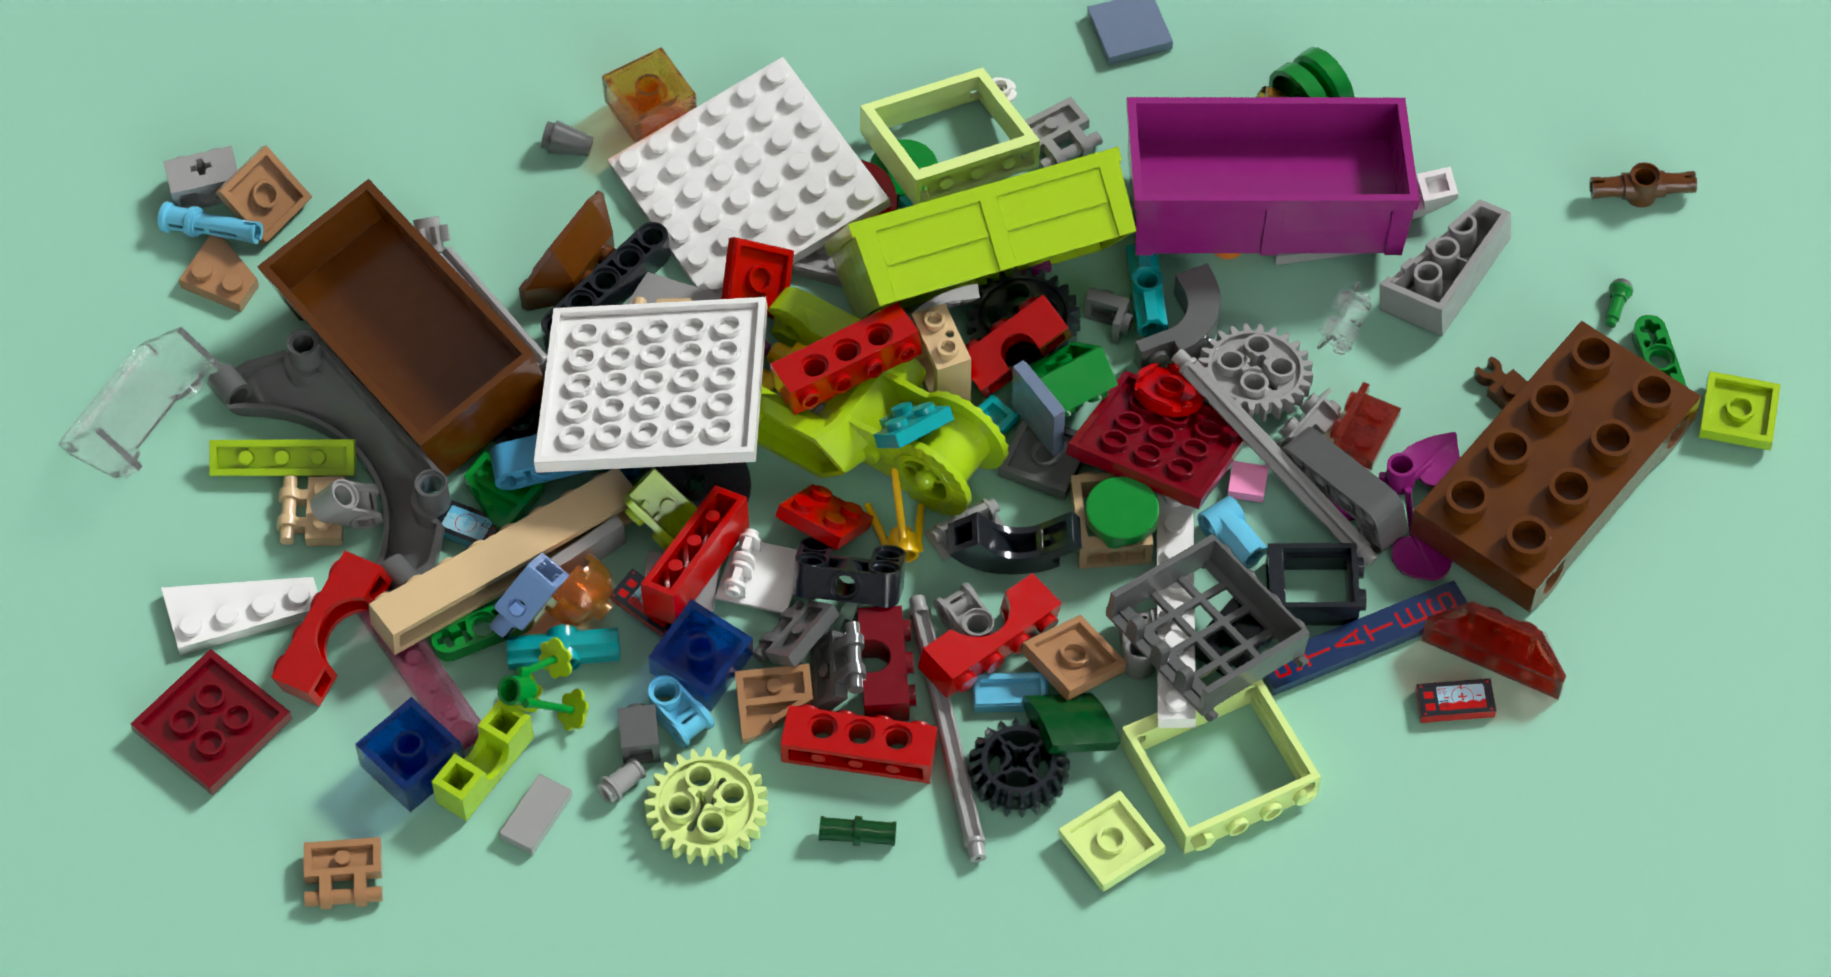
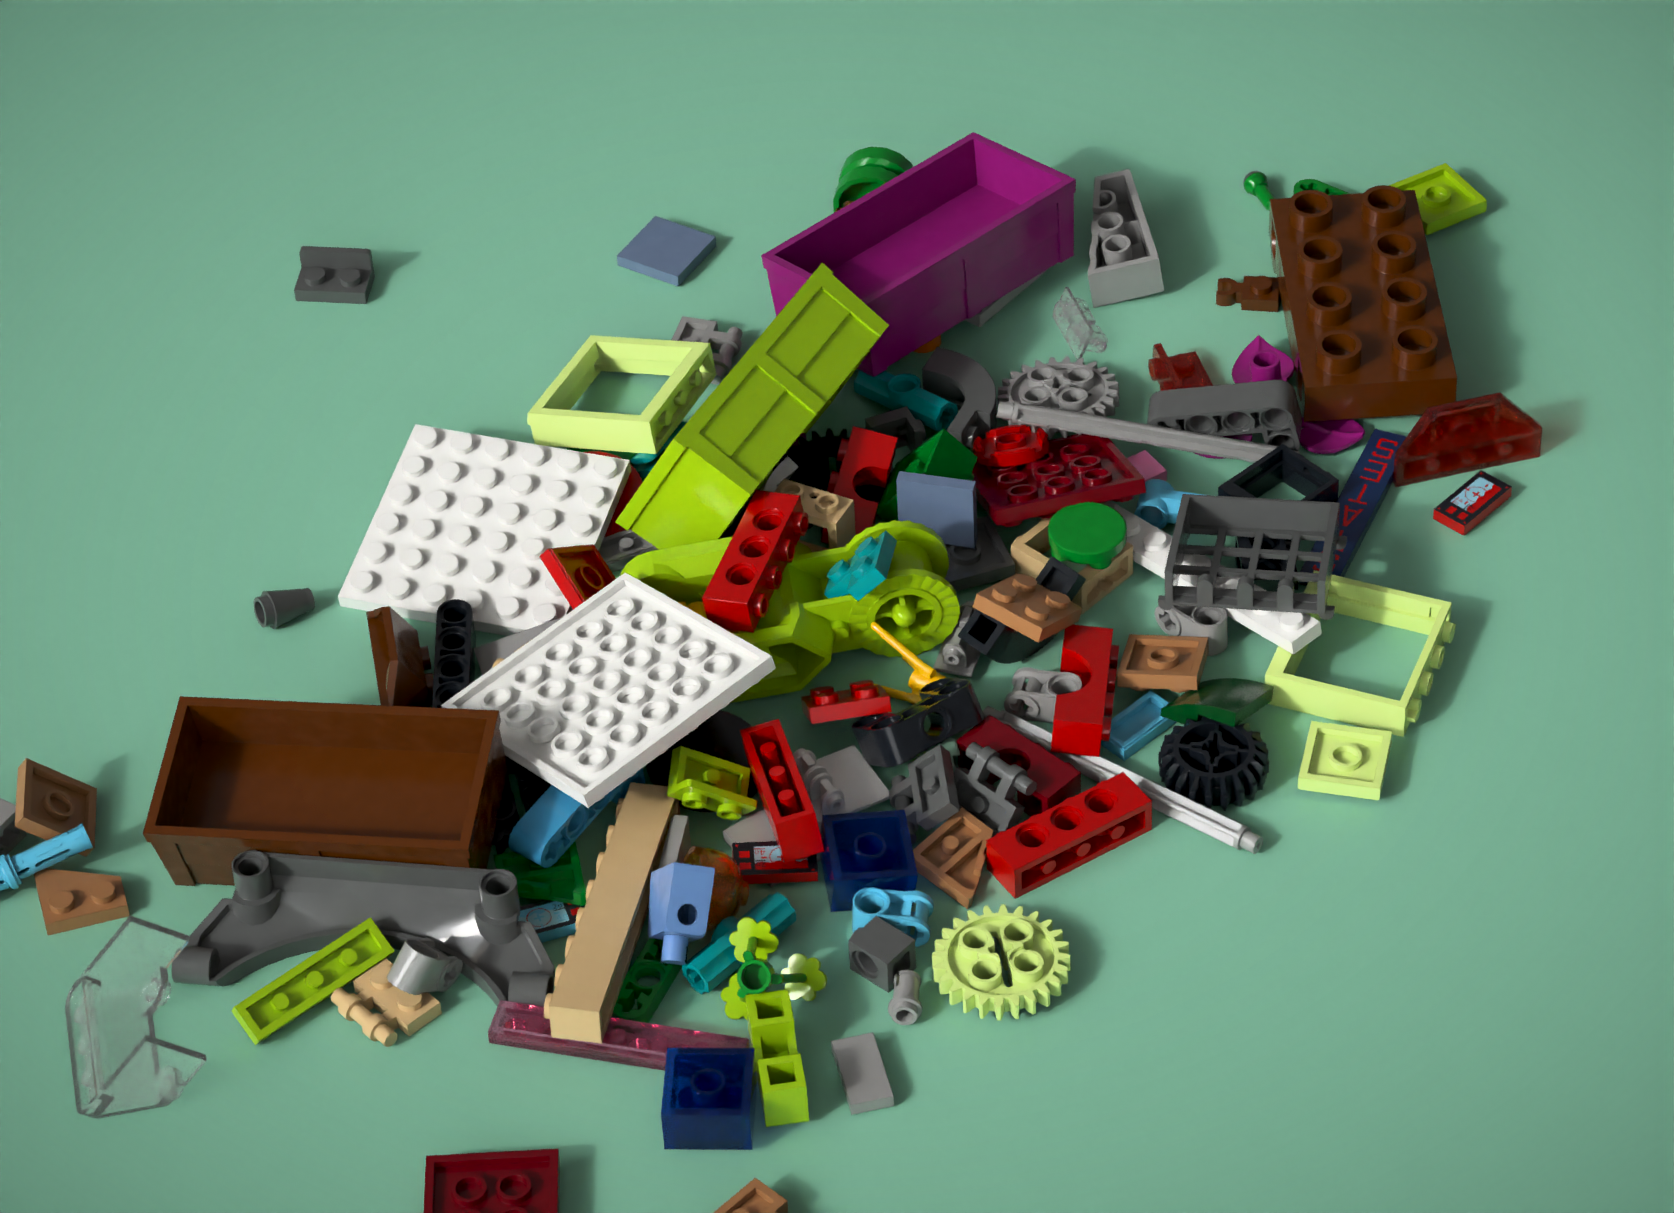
camera: 40 degrees left, 15 degrees down
white wing [161,577,318,656] -> none
red arch [271,550,392,707] -> none
clear orange brick [602,47,697,143] -> none
dark green pin [819,816,897,846] -> none
light grey hinge [1277,388,1341,447] -> none
reddish brown pin [1589,162,1697,208] -> none
none -> medium nougat plate [973,573,1083,643]

